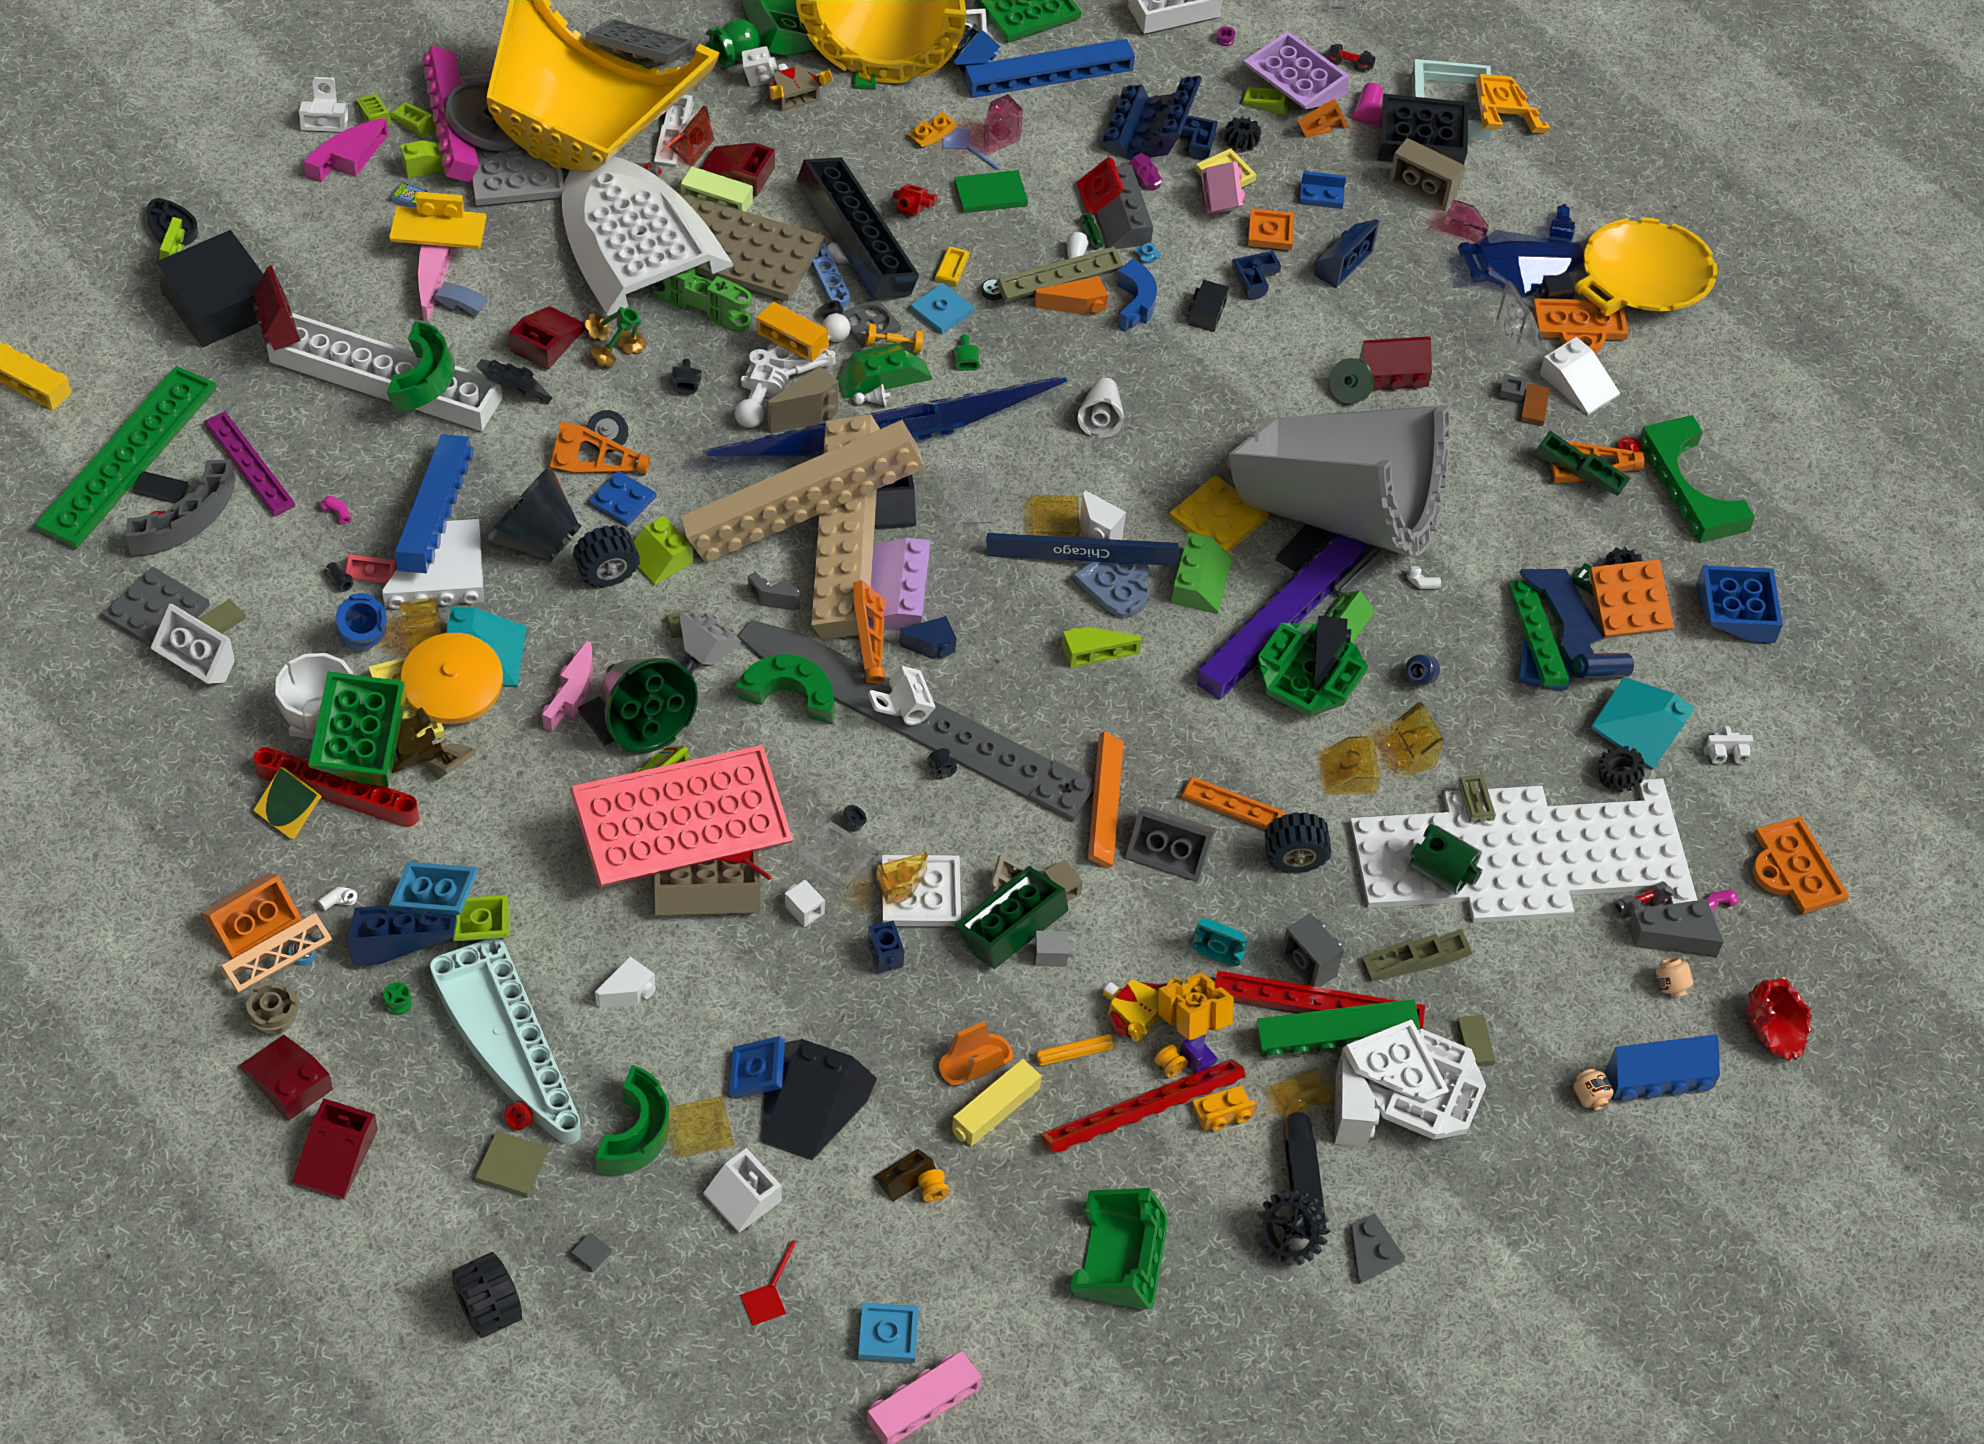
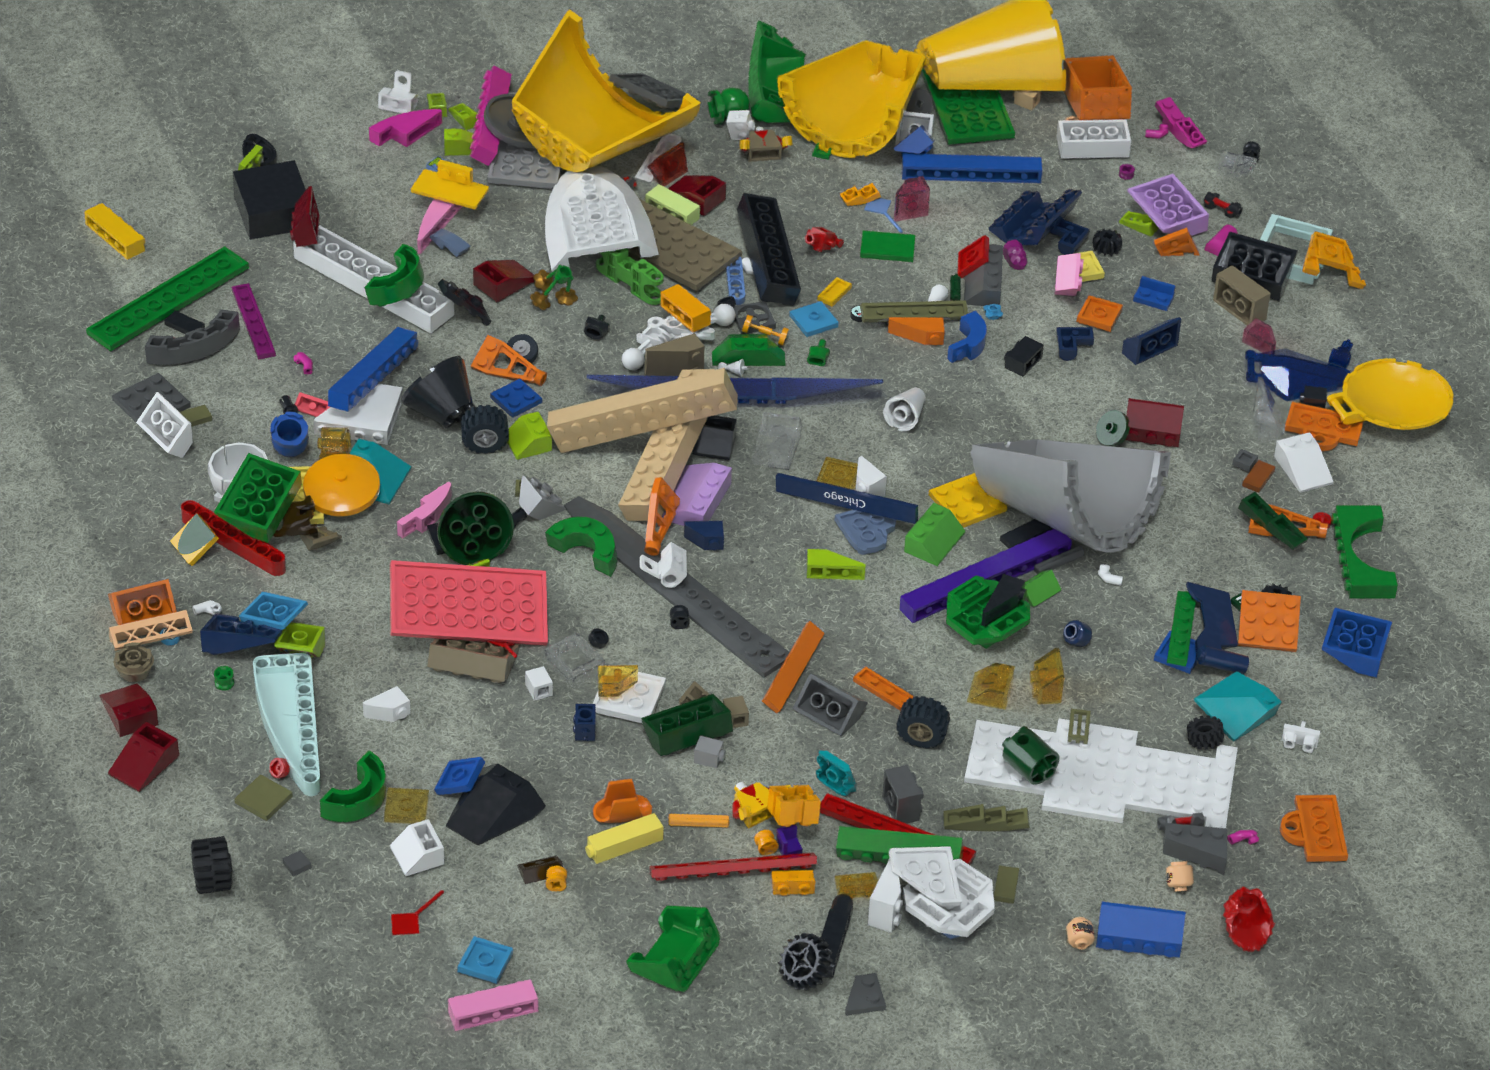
camera: 20 degrees right, 10 degrees down
dark grey slope [748,571,801,611] -> none

